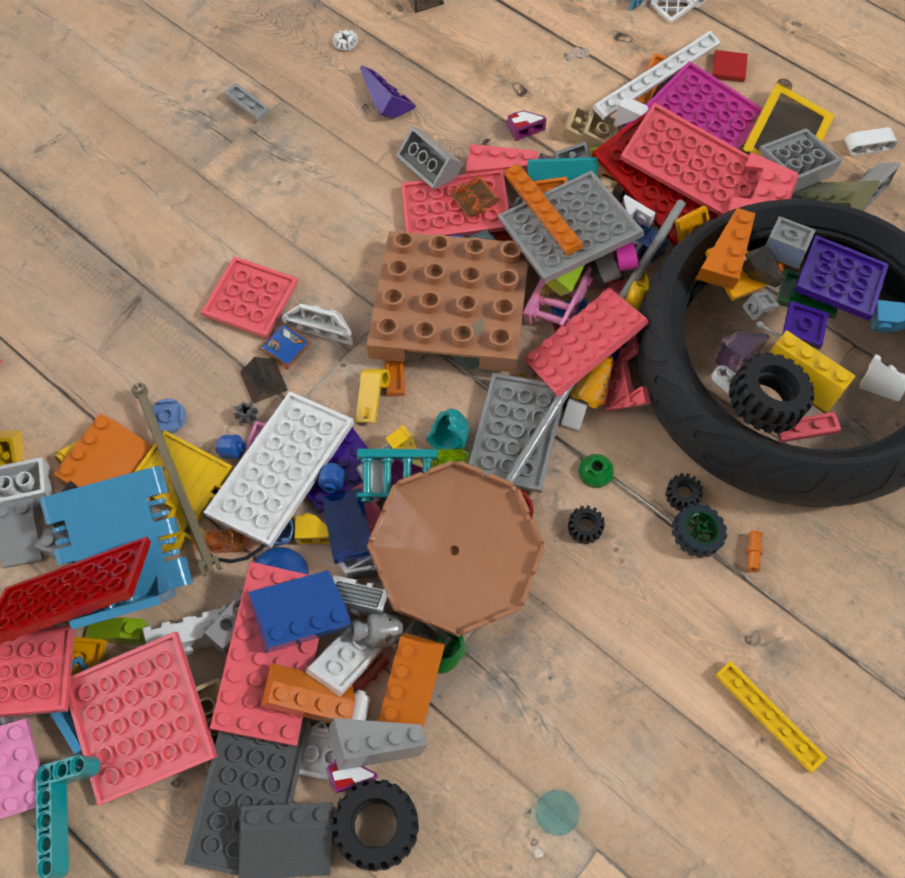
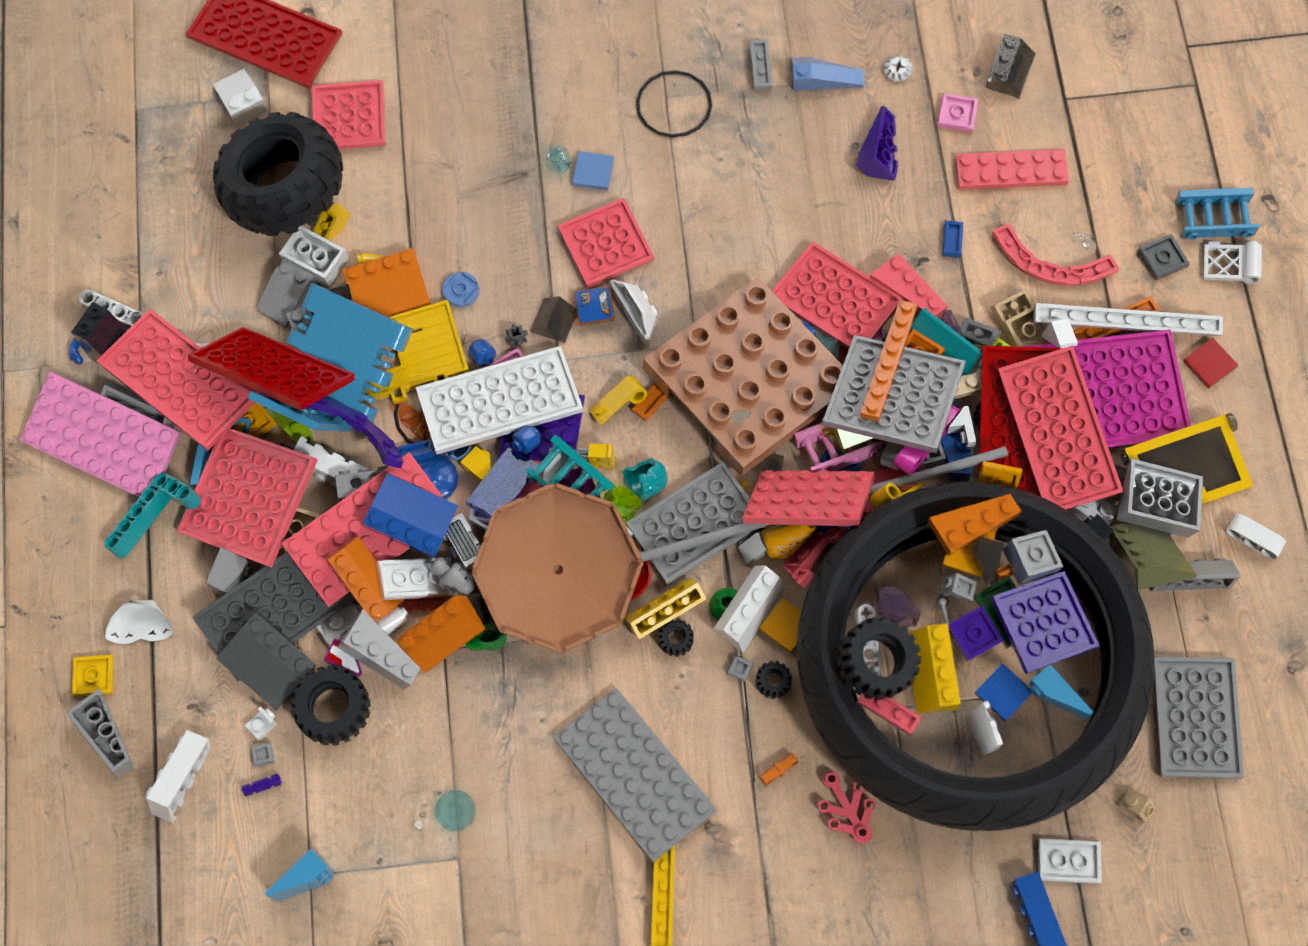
camera: 45 degrees right, 5 degrees up
dark tan hinge [132,383,222,577] -> none
light grey slope [396,126,464,189] -> none
clear orange slope [450,174,500,218] -> none
magenta slope [507,110,547,141] -> none
black wheel [672,503,727,558] -> none
coral wing [728,153,799,211] -> none
none -> light grey slope [206,547,251,596]
none -> dark purple plate [308,396,404,469]
none -> blue tile [396,439,435,461]
none -> clear light blue head [546,145,573,174]
none -> light grey plate [554,688,717,863]
none -> medium blue tile [572,151,614,191]
none -> yellow brick [624,578,706,639]
none -> black piece [636,70,712,138]
none -> white slope [713,565,785,653]
none -> light grey tile [727,655,753,682]
none -> light orange tile [759,598,801,653]
none -> clear smoke plate [762,454,784,472]
none -> medium blue wedge [791,57,865,91]
none -> coral plant [818,771,876,844]
none -> bright pink tile [937,93,979,133]
none -> blue tile [942,221,964,258]
none -> coral plate [956,149,1069,190]
none -> blue tile [974,663,1032,722]
none -> coral plate [992,223,1120,286]
none -> dark grey tile [1138,234,1190,281]

